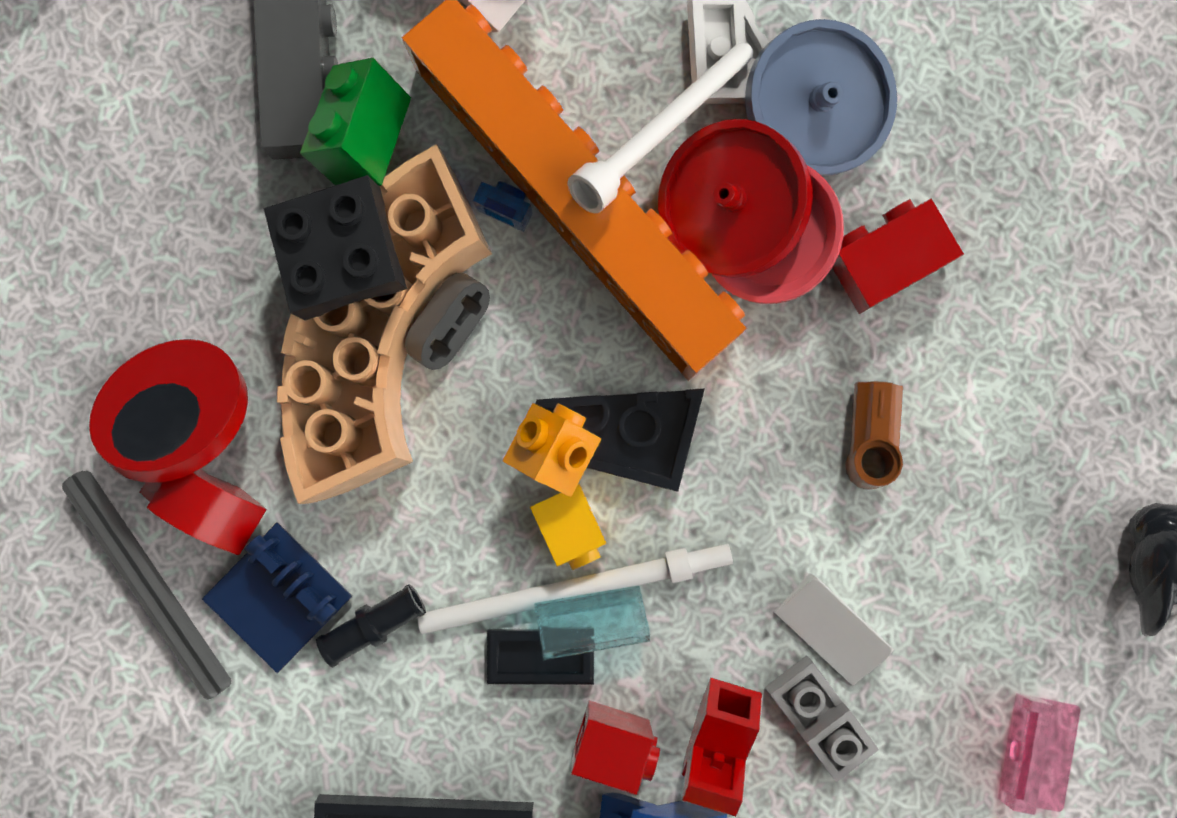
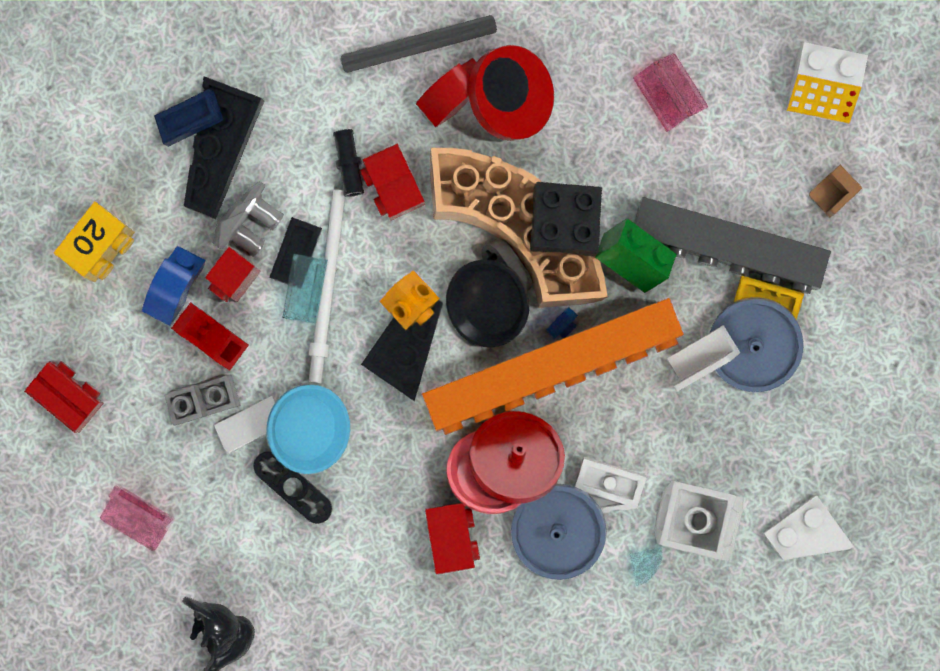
camera: 105 degrees right, 0 degrees up
dark blue hinge [202,522,353,673] -> none
yellow brick [530,484,607,570] -> none
white piece [568,43,753,213] -> none
dark orange piece [845,381,903,490] -> none
none -> light grey connector [213,181,284,257]
none -> black beam [253,451,333,524]
none -> medium azure piece [266,385,350,474]
none -> red brick [360,143,425,221]
none -> black piece [446,259,529,348]
none -> clear pink panel [633,53,708,132]

